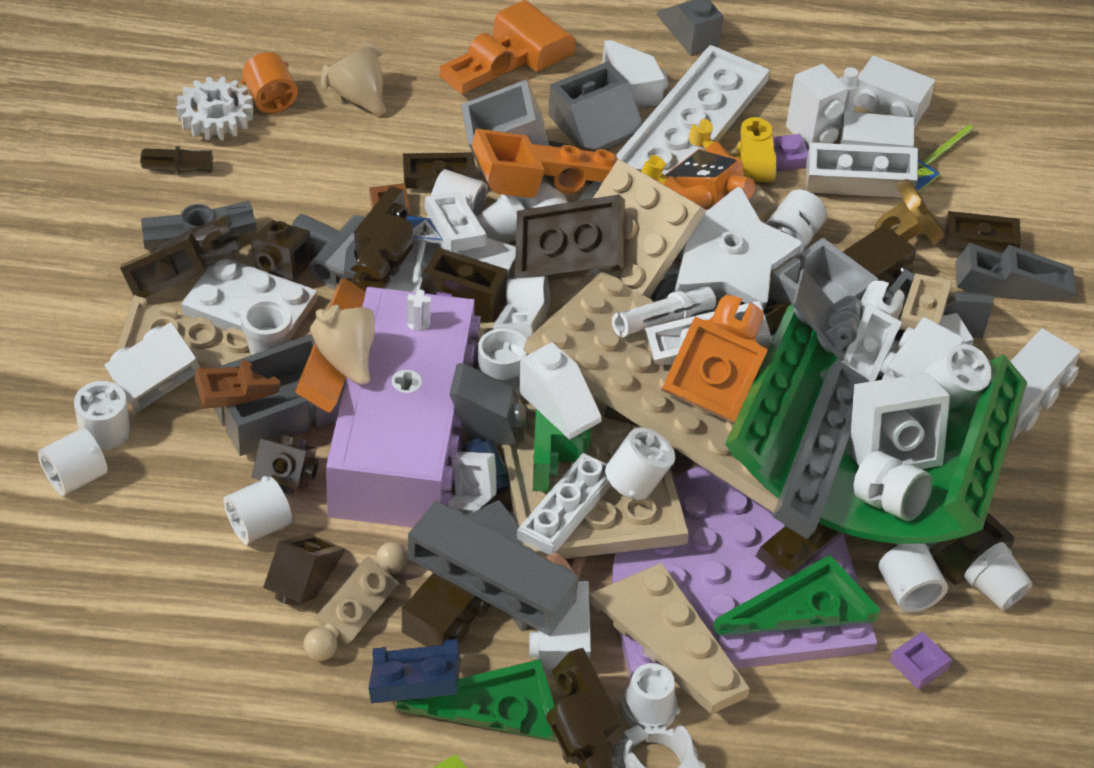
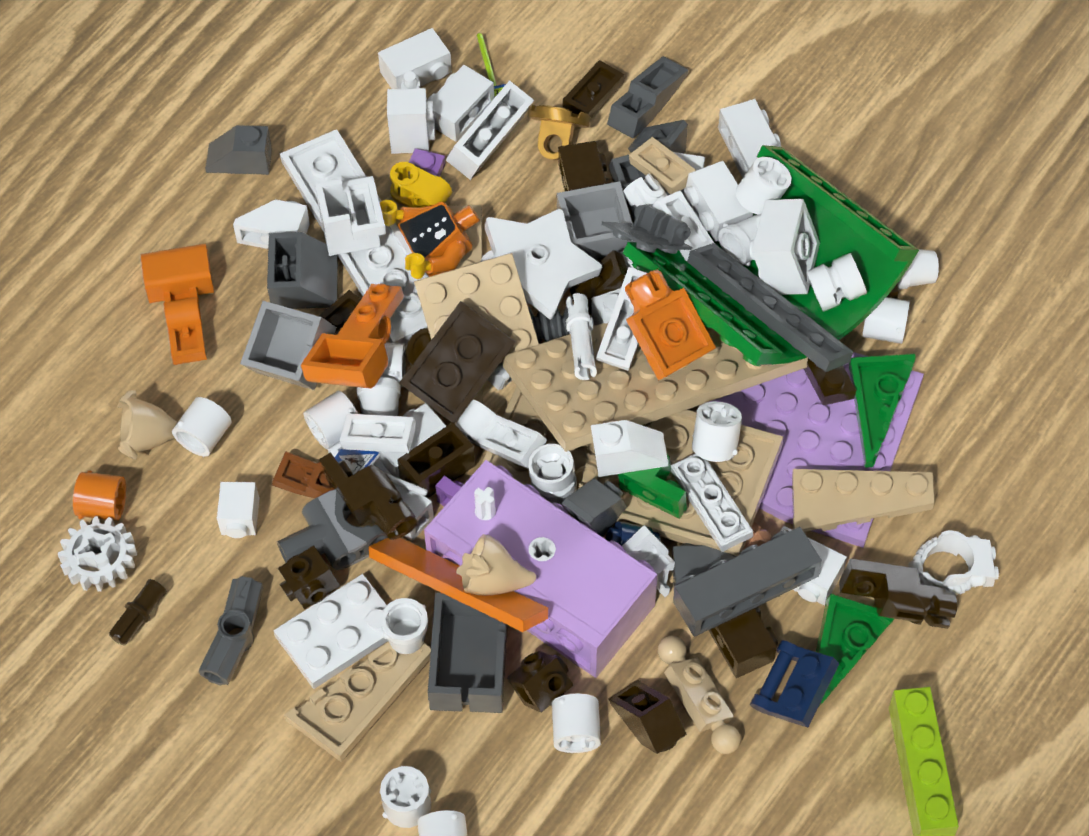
camera: 55 degrees left, 10 degrees up
white brick [104,323,200,413] -> none
dark brown plate [120,214,242,298] -> none
dark orange slope [195,359,281,409] -> none
dark brown plate [403,152,476,189] -> none
white piece [618,663,681,729] -> none
white wheel [765,189,827,257] -> none
medium lavender plate [890,631,952,690] -> none
none -> white piece [172,397,232,457]
none -> white brick [217,482,259,538]
none -> white plate [315,176,386,256]

